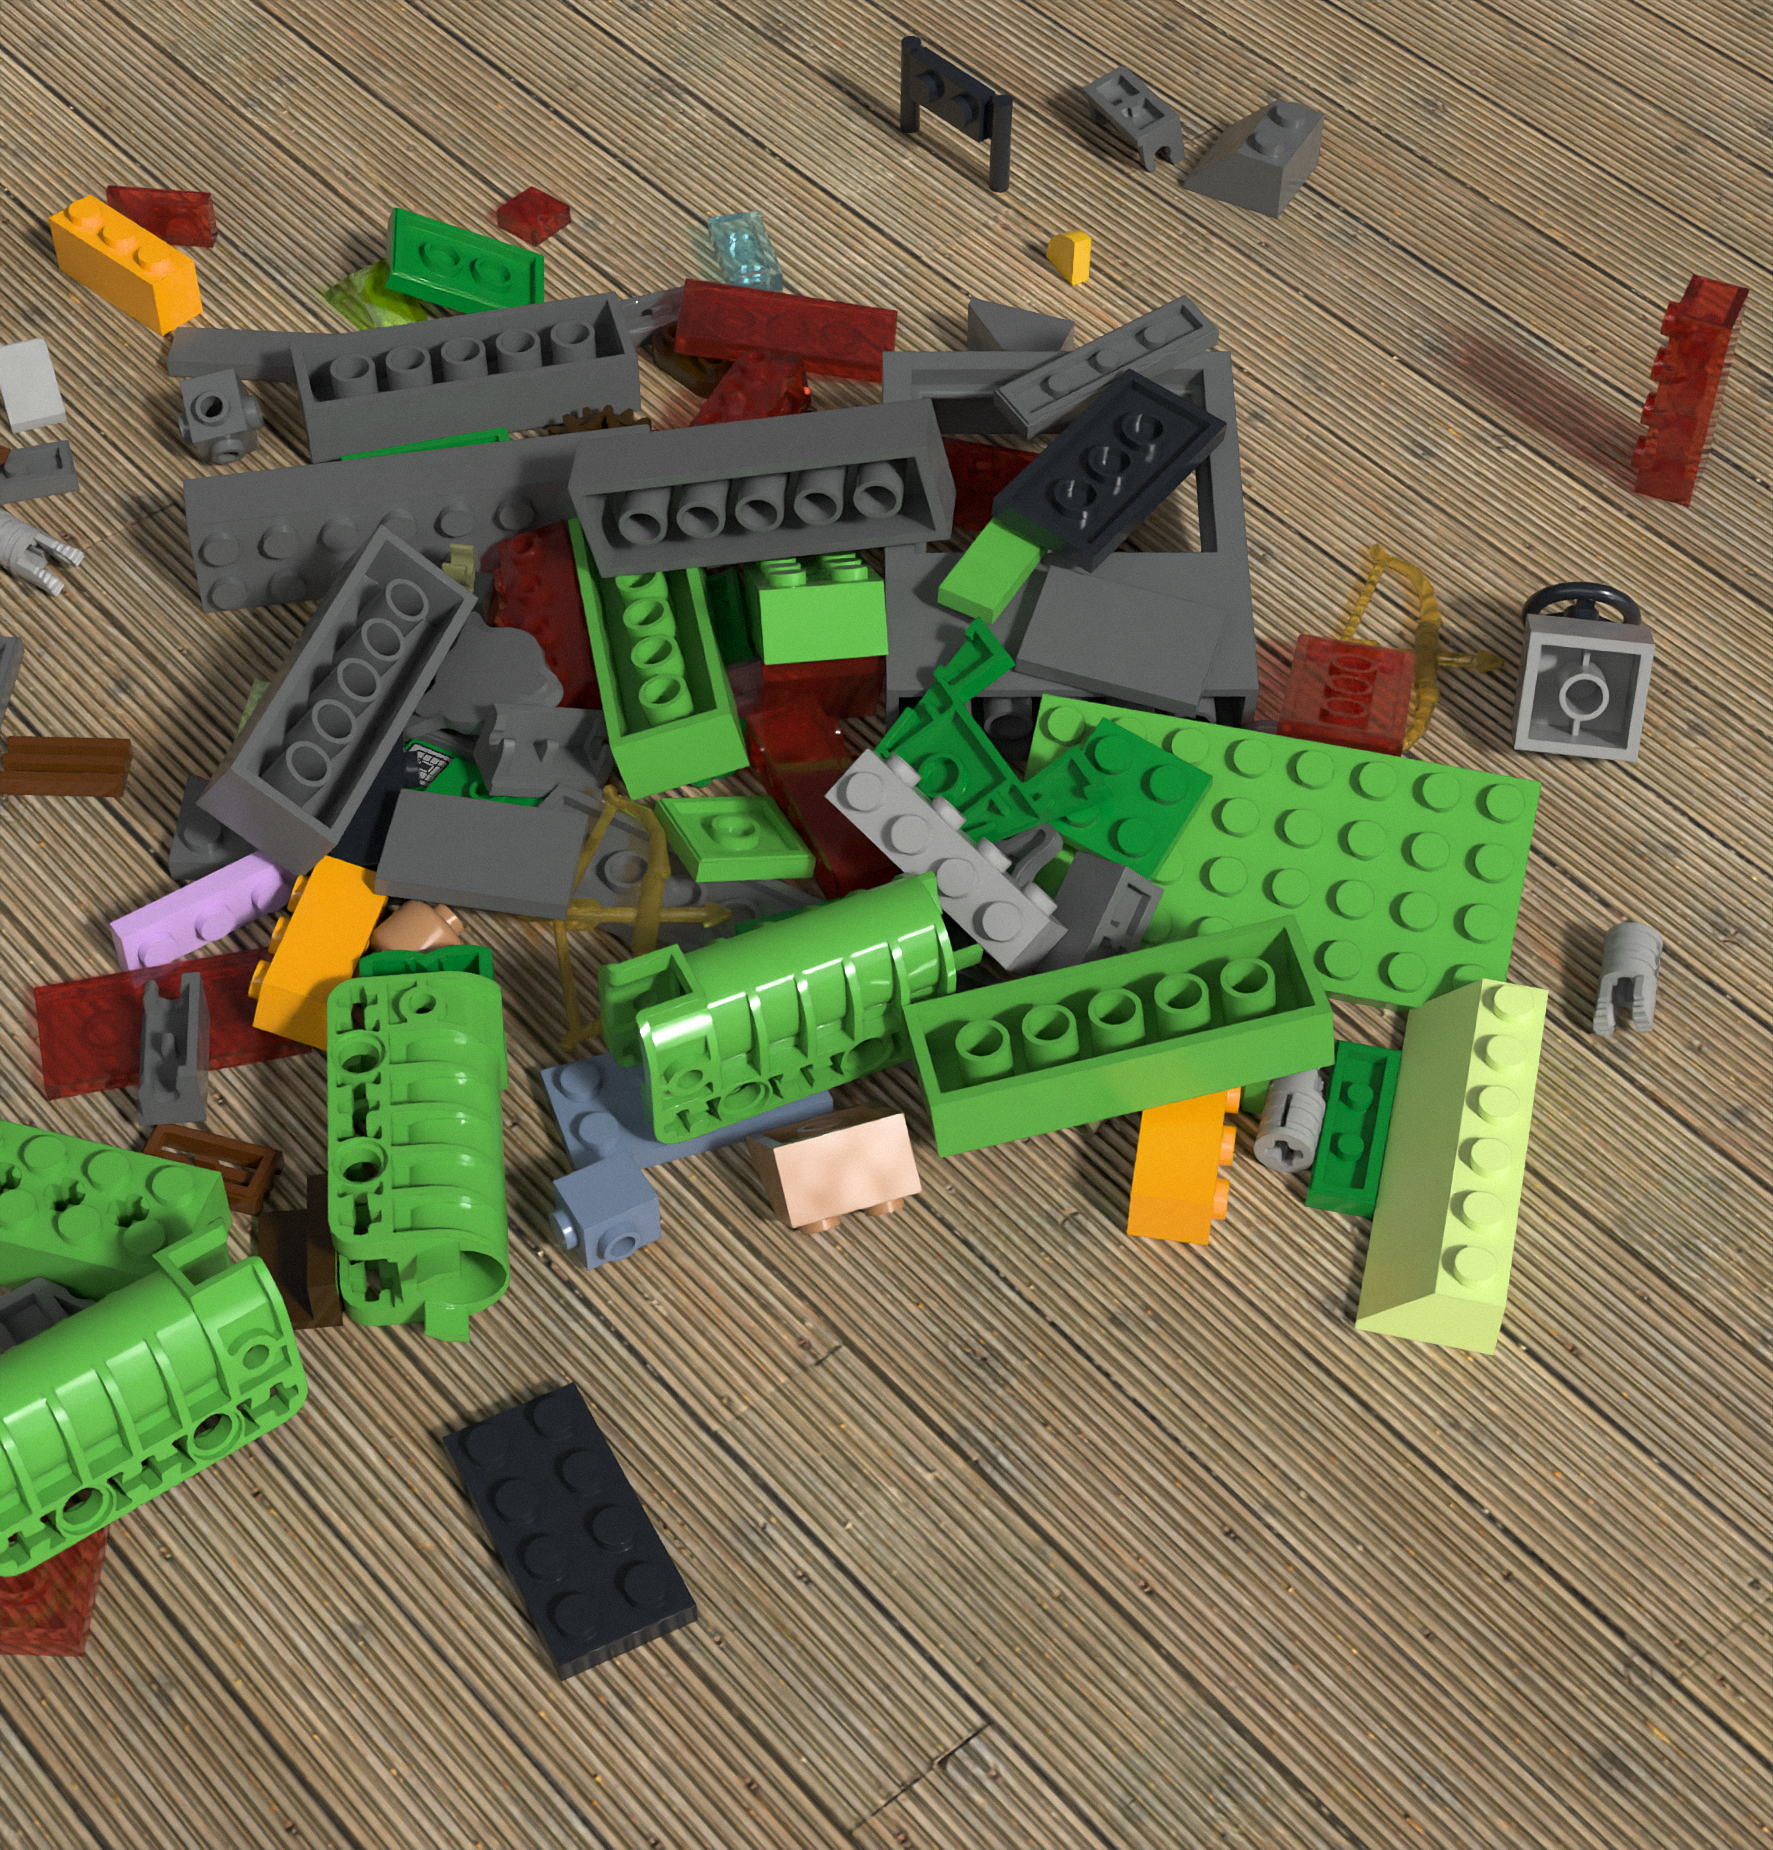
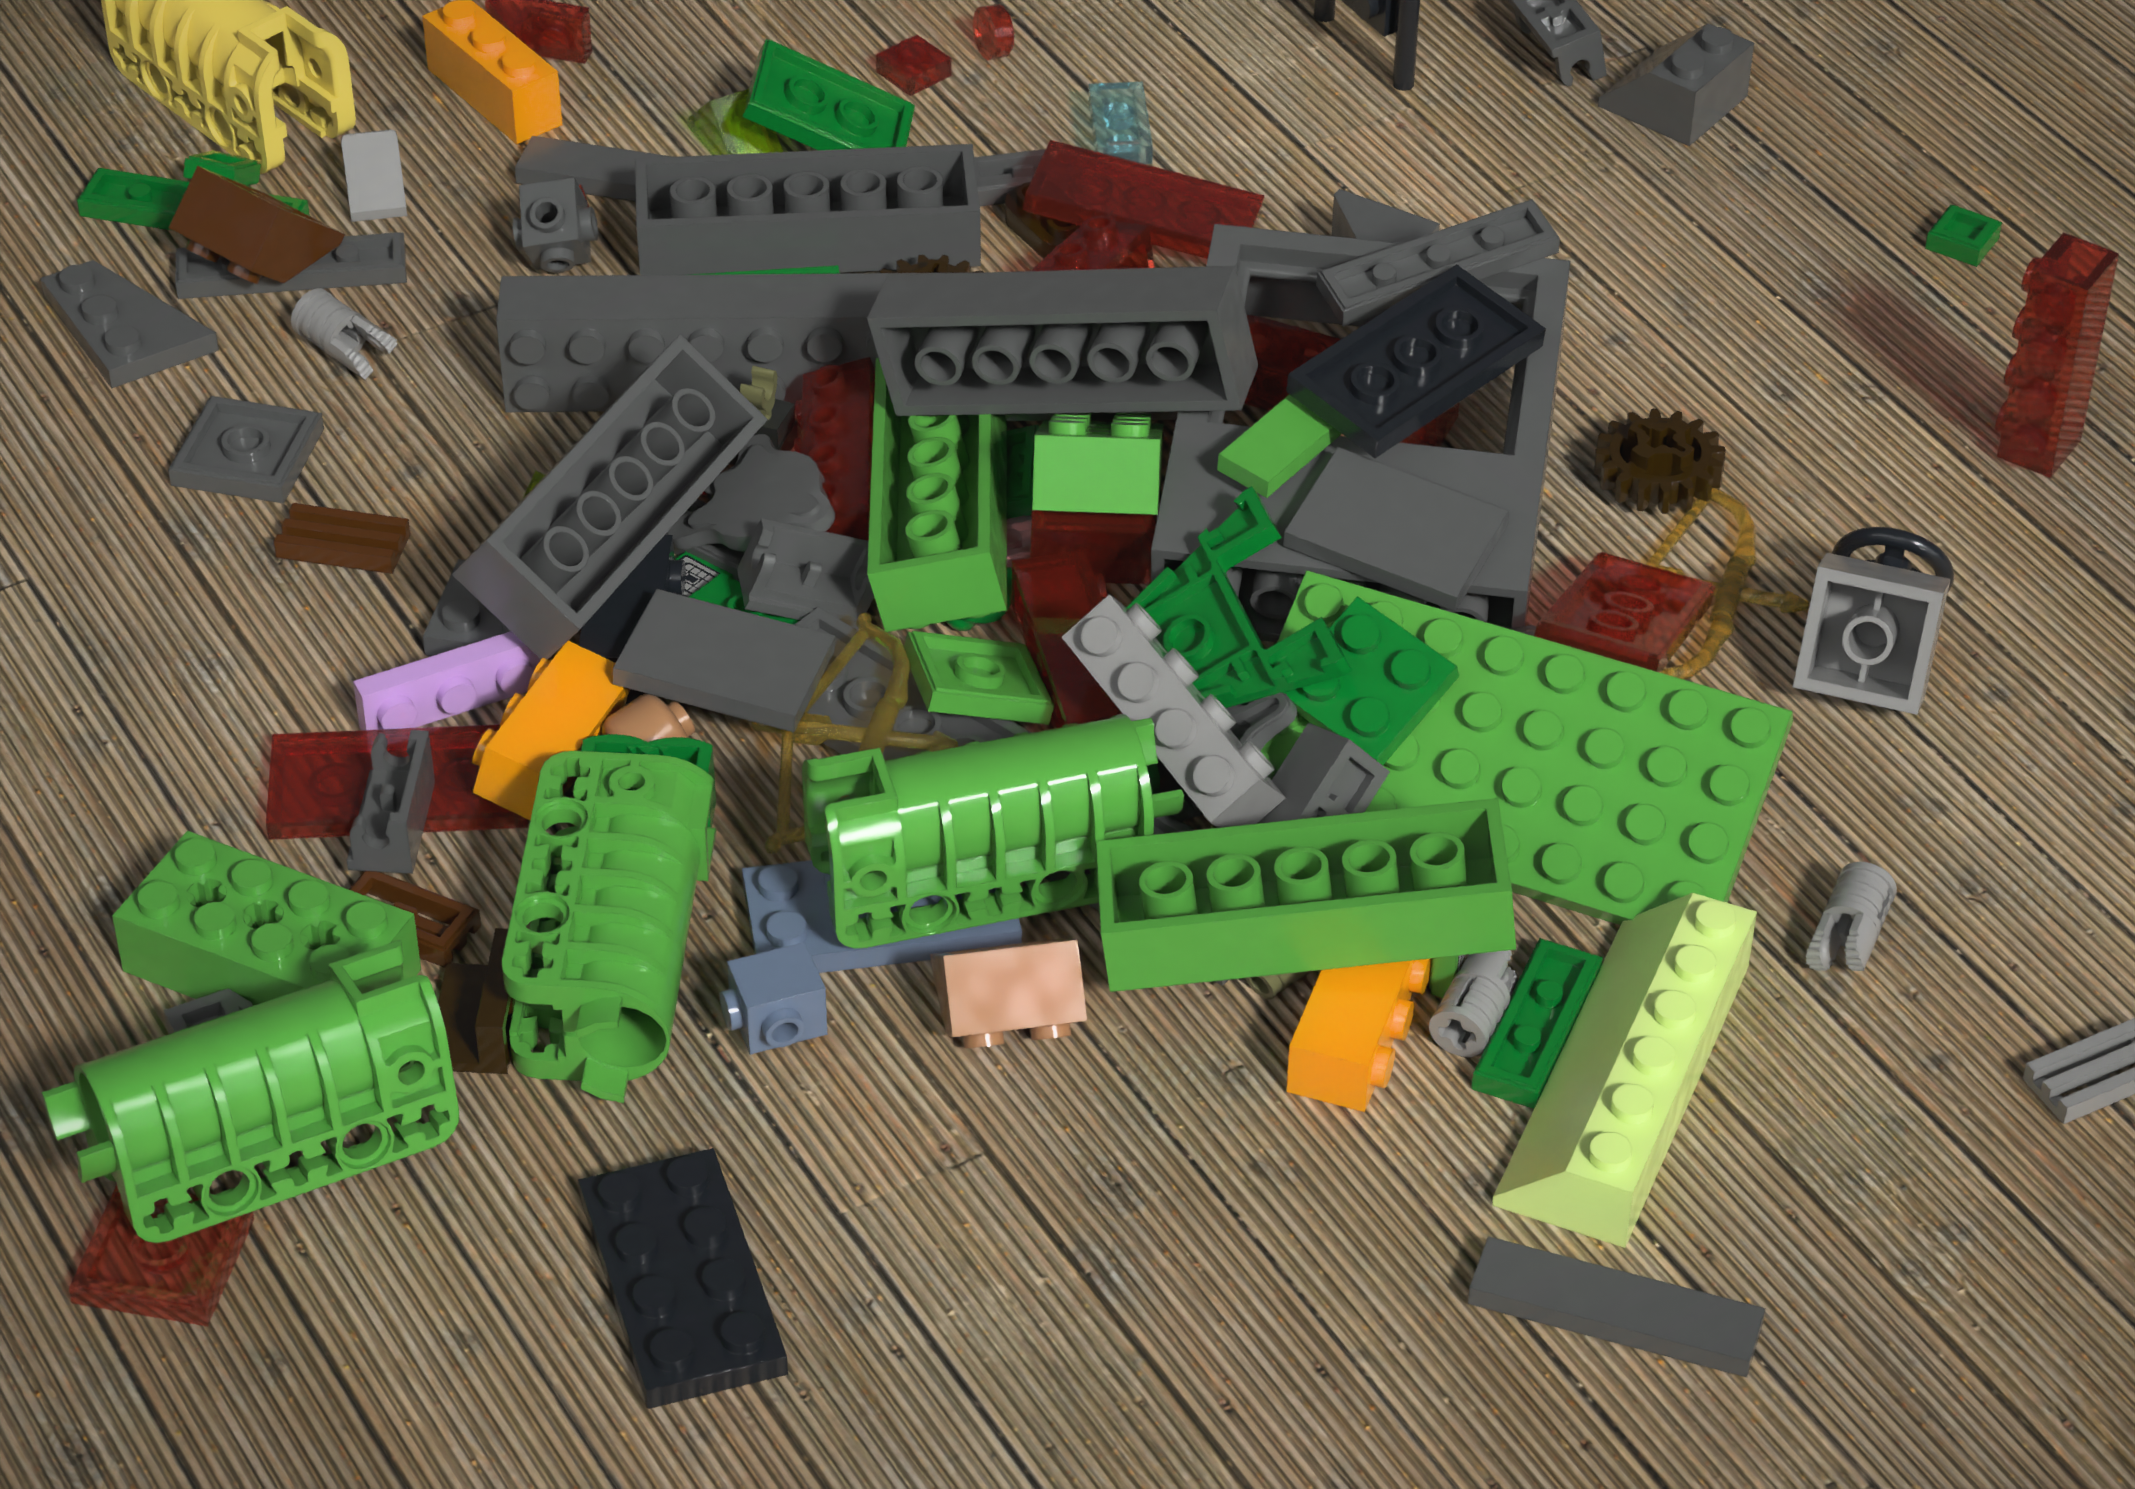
camera: 10 degrees right, 5 degrees down
yellow tile [1046,230,1091,286] -> none
none -> clear red tile [973,4,1014,60]
none -> dark grey tile [1468,1236,1766,1377]
none -> dark brown gear [1594,409,1726,514]
none -> green tile [1925,204,2002,267]

